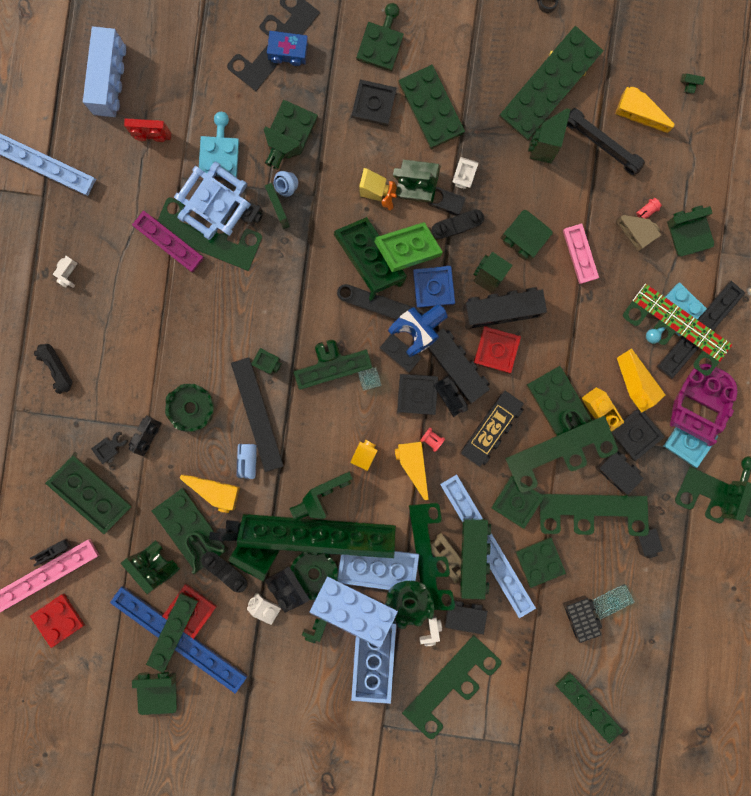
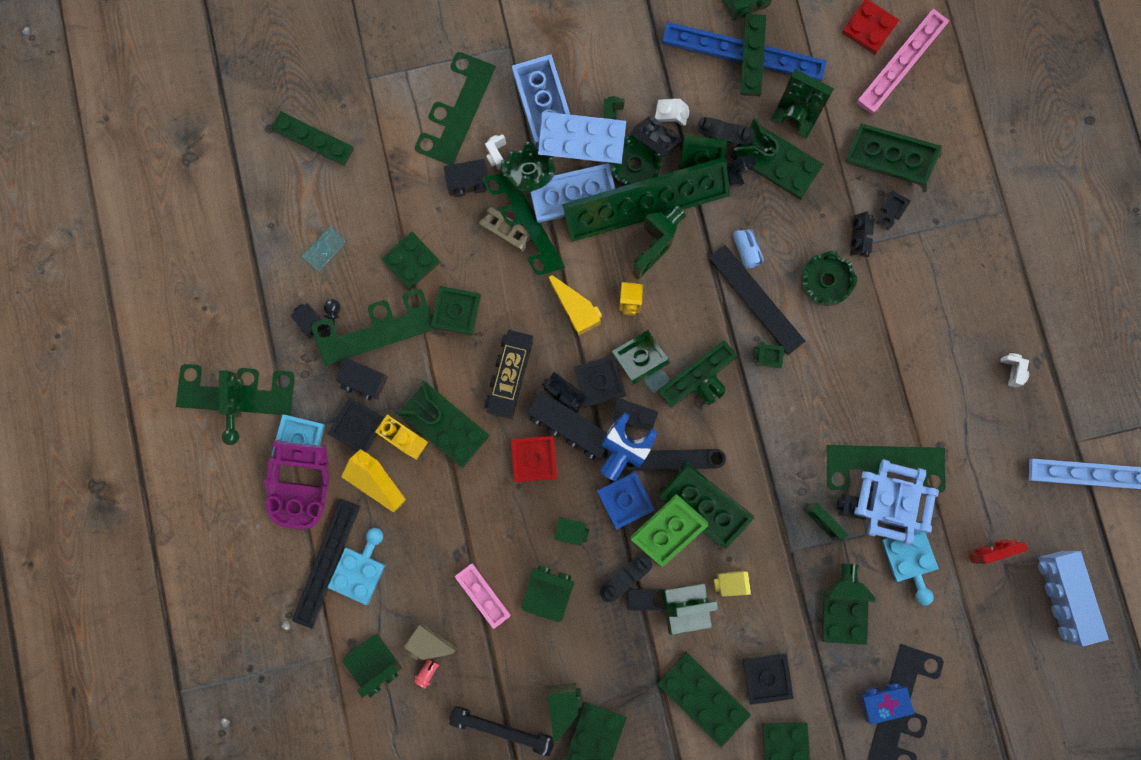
camera: 165 degrees right, 5 degrees down
black piece [30,539,71,566] -> none
black piece [34,344,73,394] -> none
magenta plate [132,210,204,273] -> none
red plate [162,584,217,639] -> none
yellow slope [180,474,240,513] -> none
light blue cone [274,171,298,197] -> none
orange piece [382,181,397,211] -> none
coral bush [420,428,445,452] -> none
light blue plate [440,474,536,618] -> none
white bracket [452,157,478,189] -> none
dark green brick [460,518,491,600] -> none
black brick [462,287,547,330] -> none
dark green piece [505,415,618,493] -> none
black brick [563,595,602,643] -> none
piece [623,283,732,376] -> none
none -> black bar [324,299,341,337]
none -> plate [612,330,670,385]

